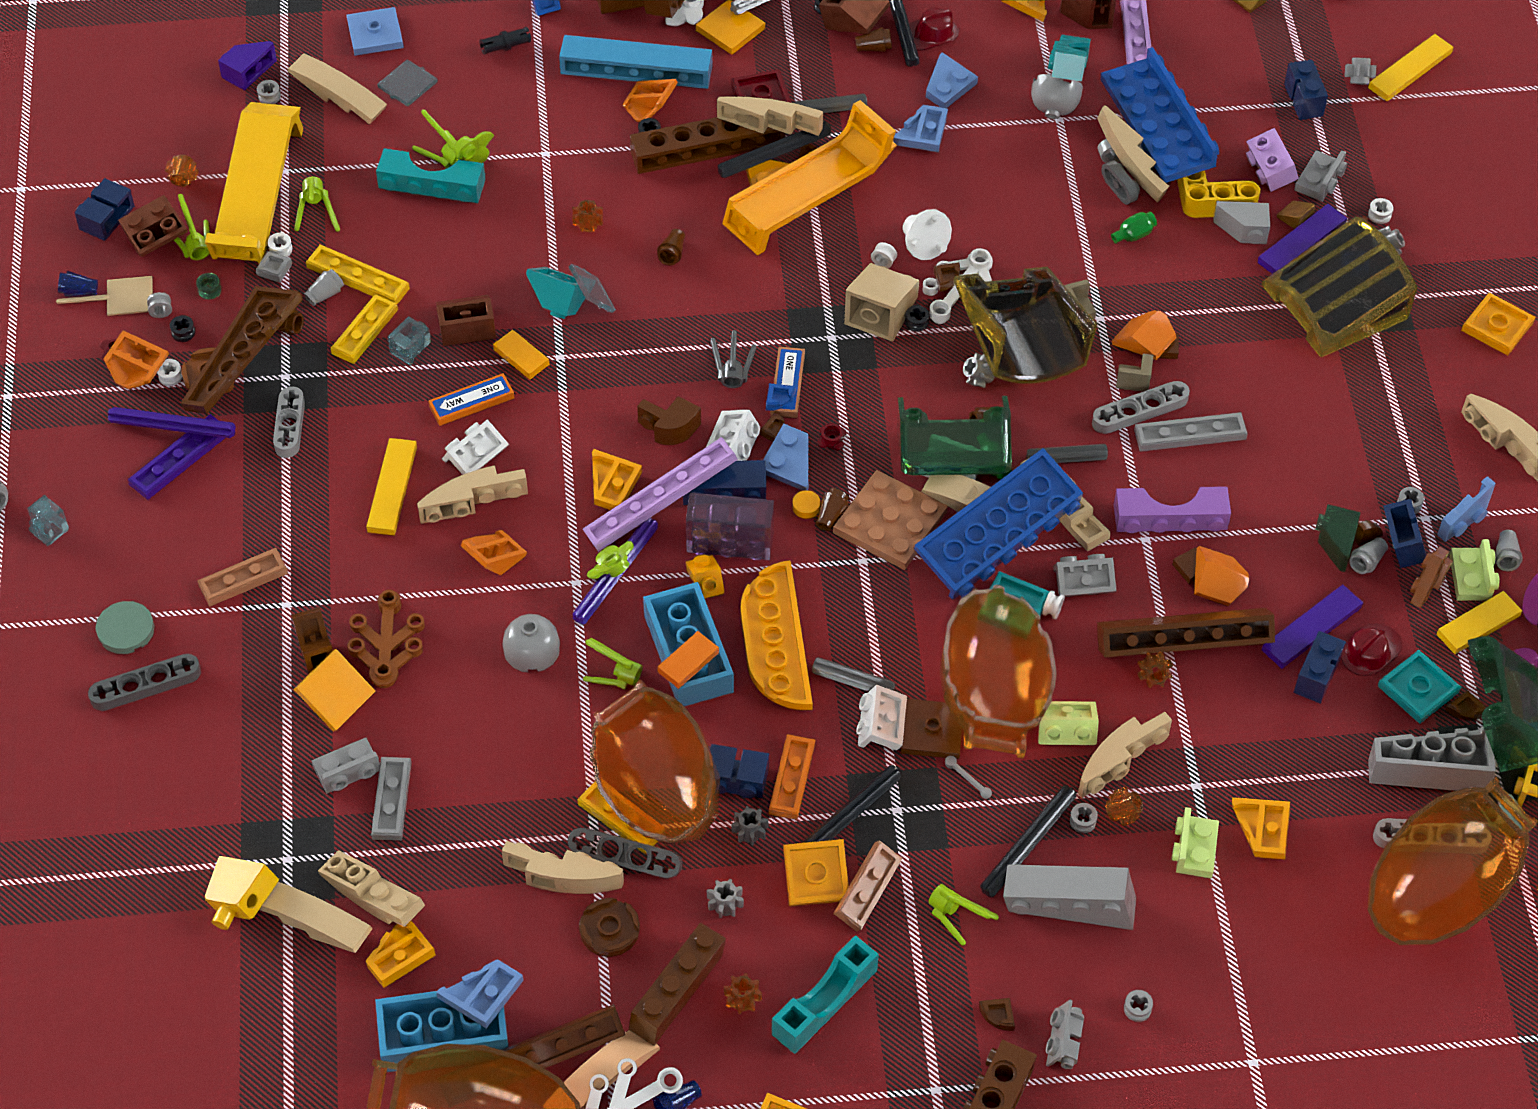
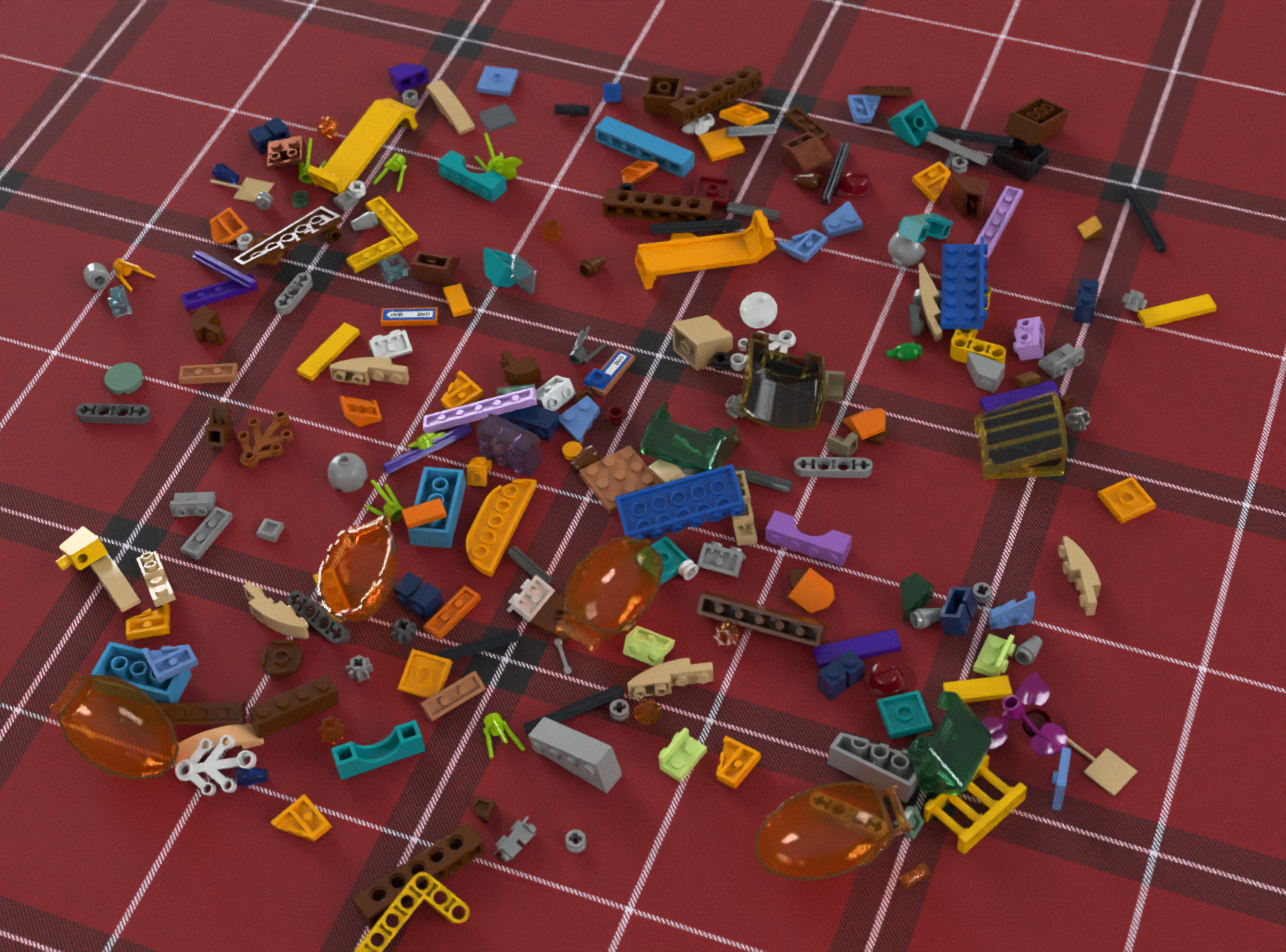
camera: 30 degrees right, 5 degrees down
black bush [170,315,196,342] -> none
light orange tile [293,649,375,732] -> none
tan slope [717,97,823,136] -> none
white bush [871,242,897,268] -> none
light grey tile [1134,412,1247,451] -> none
reddish brown tile [1354,520,1383,546] -> none
white bush [1368,198,1393,224] -> none
dark orange plate [1410,547,1453,608] -> none
none -> light orange plant [113,258,155,291]
none -> reddish brown brick [191,306,226,346]
none -> light grey tile [256,518,285,542]
none -> sand green tile [497,384,536,396]

